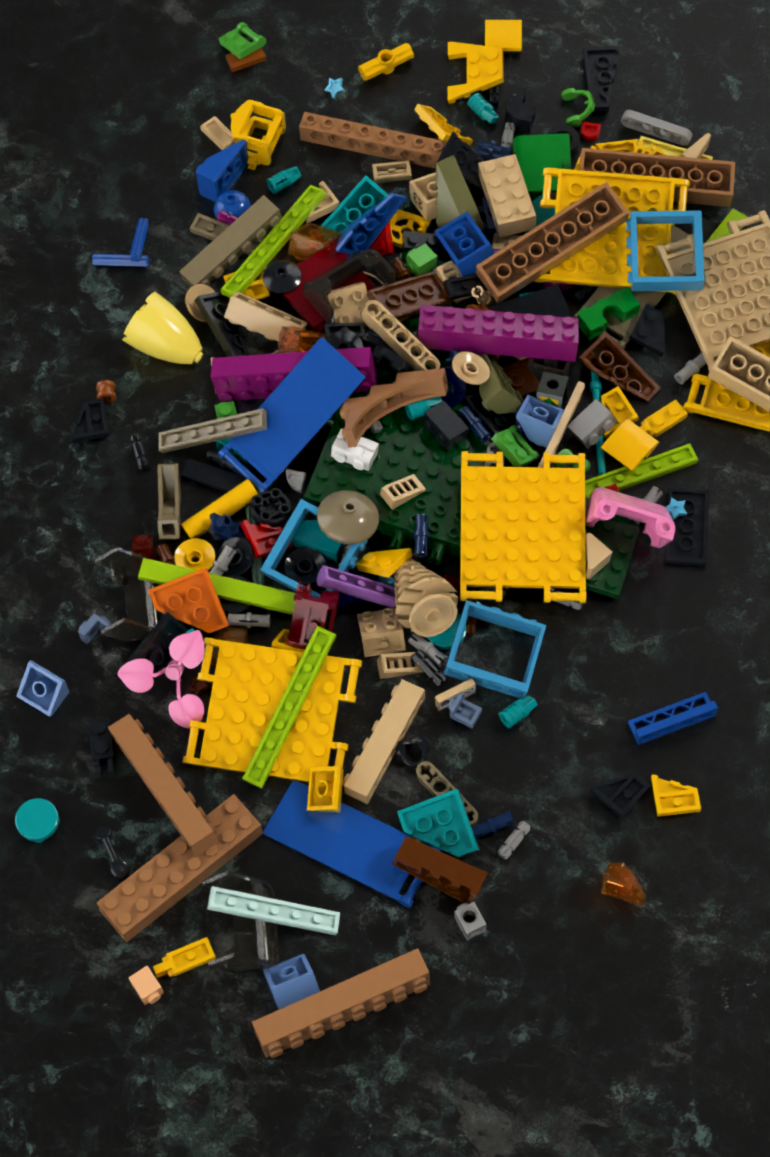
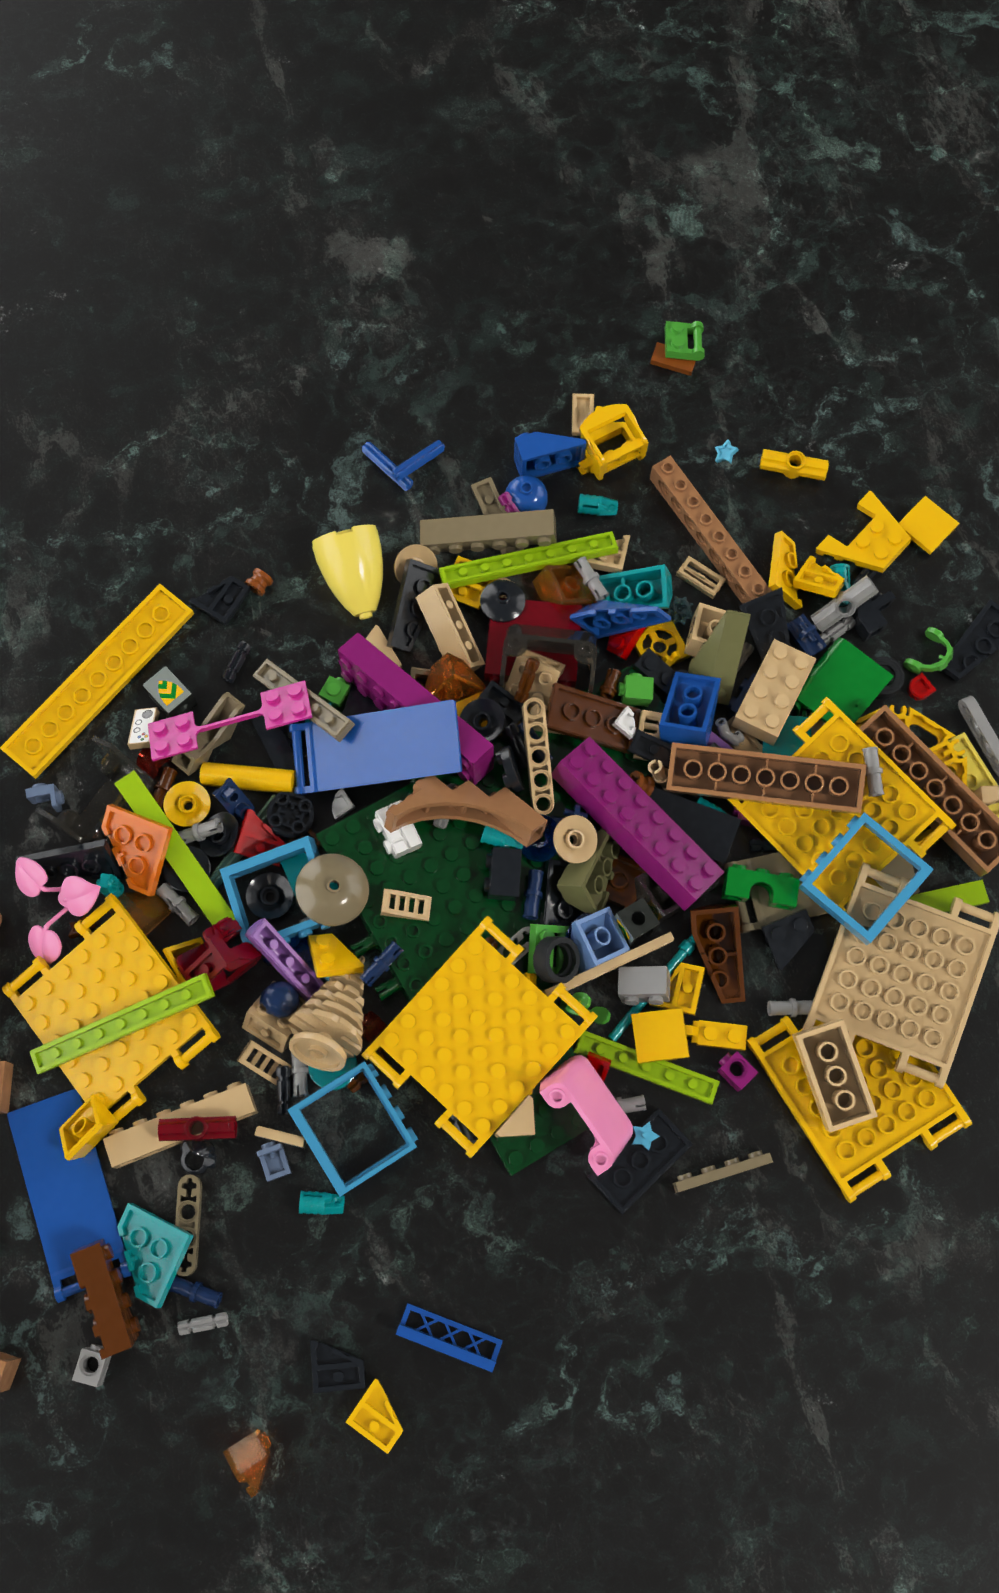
camera: 35 degrees right, 10 degrees up
none -> yellow plate [0,584,194,779]
none -> tile [127,707,160,750]
none -> piece [143,667,197,718]
none -> dark pink hinge [148,680,313,761]
none -> dark red piece [158,1116,237,1142]
none -> dark blue hair [260,981,300,1018]
none -> reddish brown axle [514,658,540,703]
none -> black tyre [533,936,580,983]
none -> light grey pin [573,556,609,602]
none -> white tile [612,706,636,740]
none -> dark tan plate [672,1150,773,1193]
none -> light grey arm [715,718,745,746]
none -> magenta brick [717,1051,758,1092]
none -> yellow wing [793,555,845,598]
none -> light grey piece [810,575,879,633]
none -> light grey pin [862,747,884,797]

